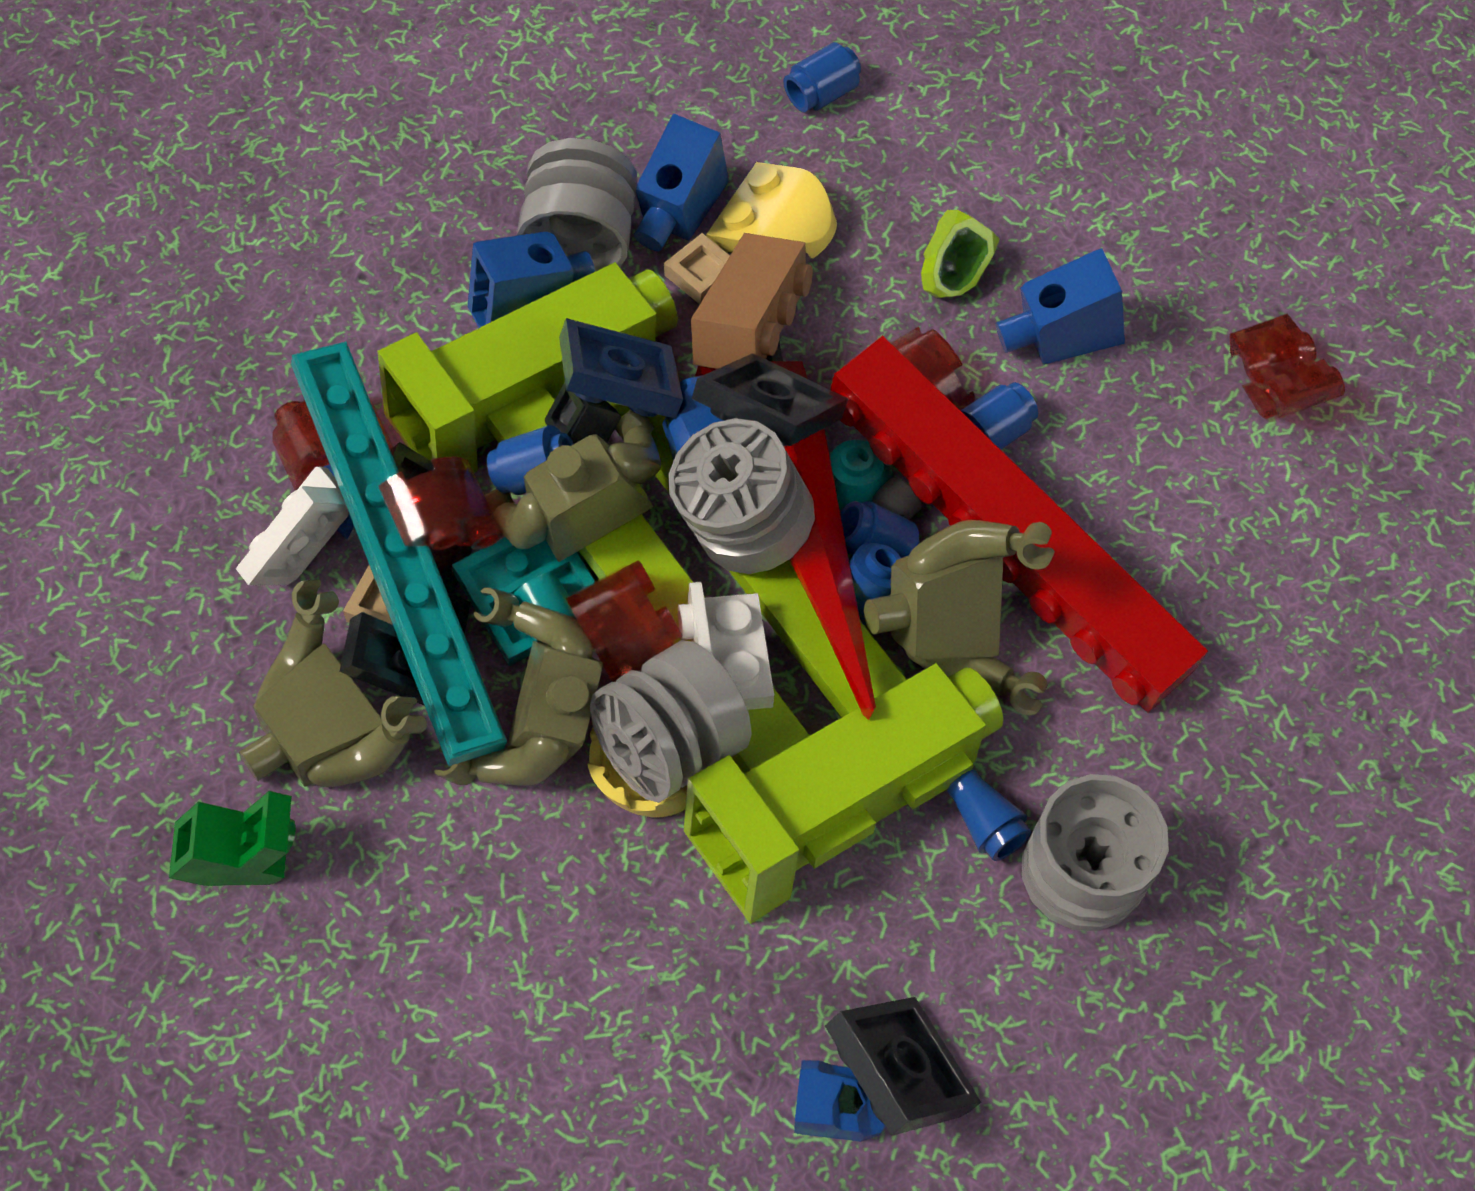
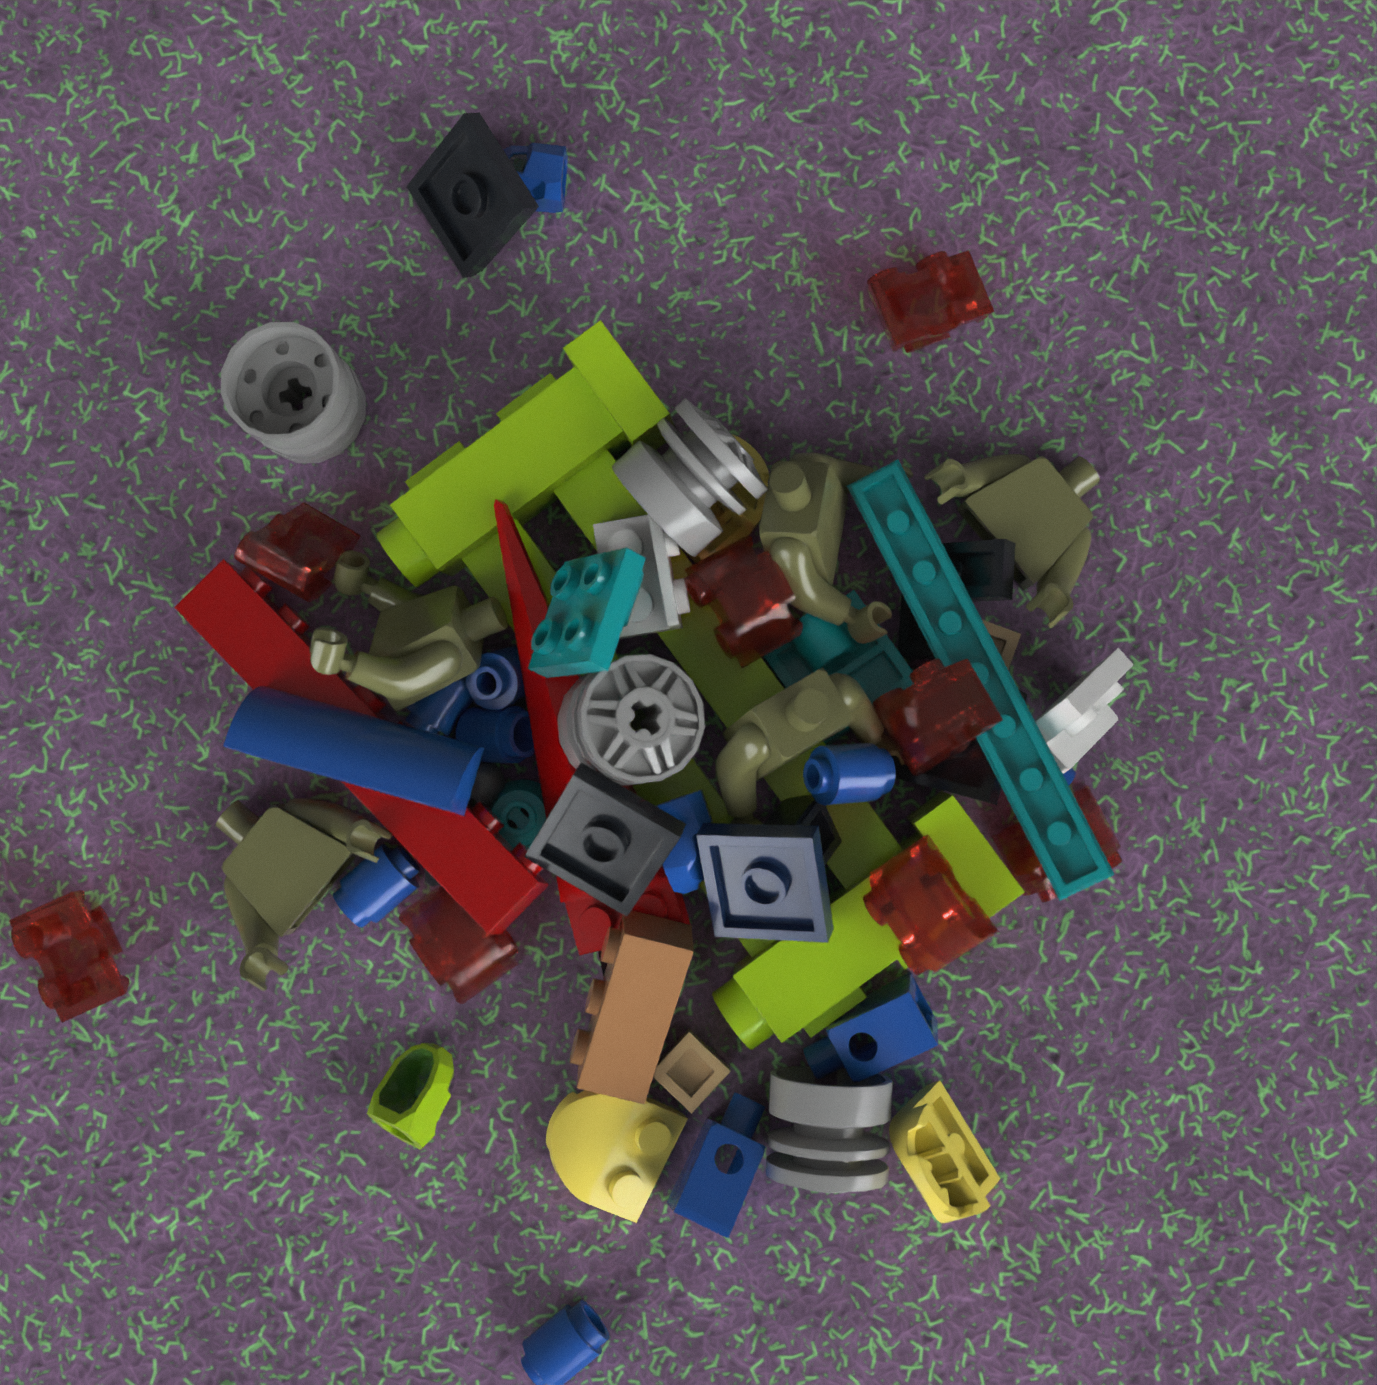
camera: 175 degrees right, 25 degrees up
green brick [169,791,296,886] -> none
blue cone [947,770,1032,861] -> none
blue torso [995,248,1125,365] -> none
none -> olive torso [215,798,392,991]
none -> blue brick [223,686,485,816]
none -> clear red cylinder [234,502,361,603]
none -> teal plate [528,547,646,678]
none -> clear red cylinder [863,834,999,975]
none -> clear red cylinder [867,250,994,353]
none -> light yellow slope [889,1080,1000,1223]

